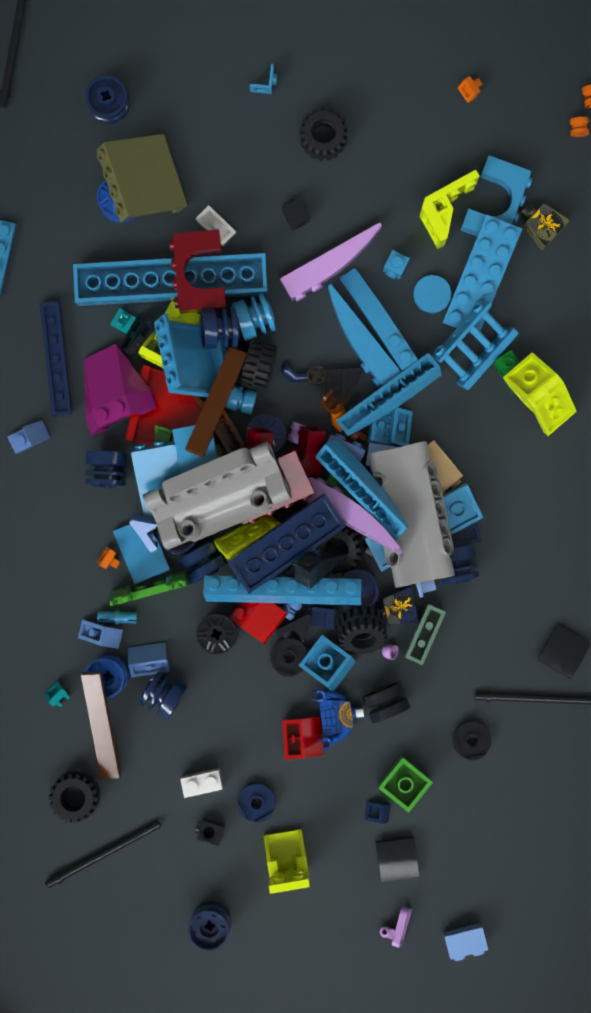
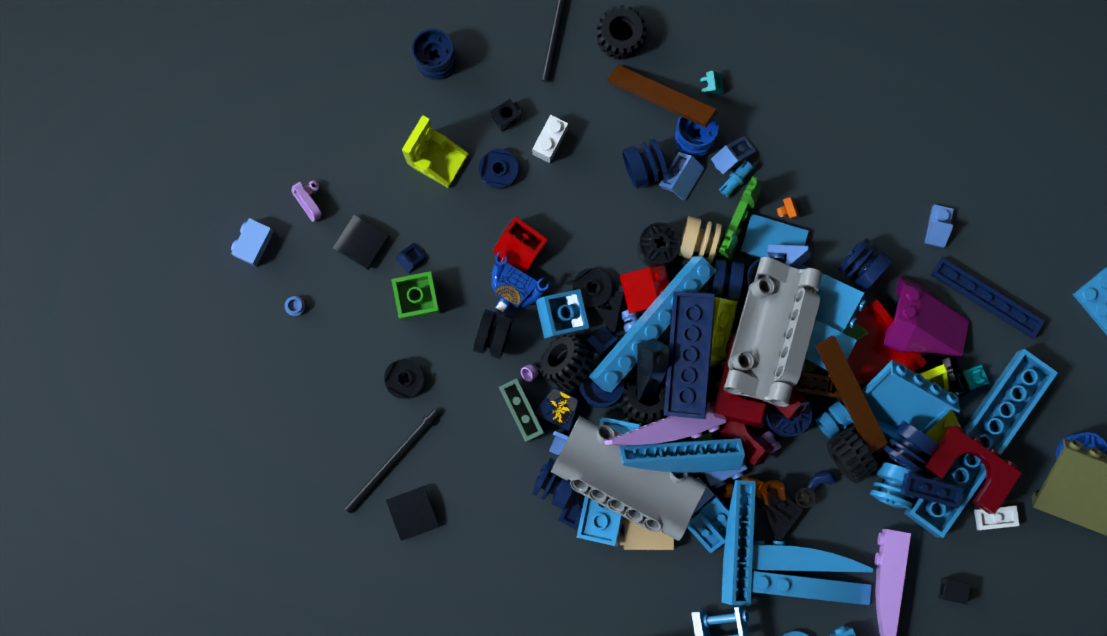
camera: 120 degrees right, 5 degrees down
none -> medium blue plate [285,296,305,316]
none -> tan wheel [678,216,722,265]
none -> dark blue plate [900,473,964,508]

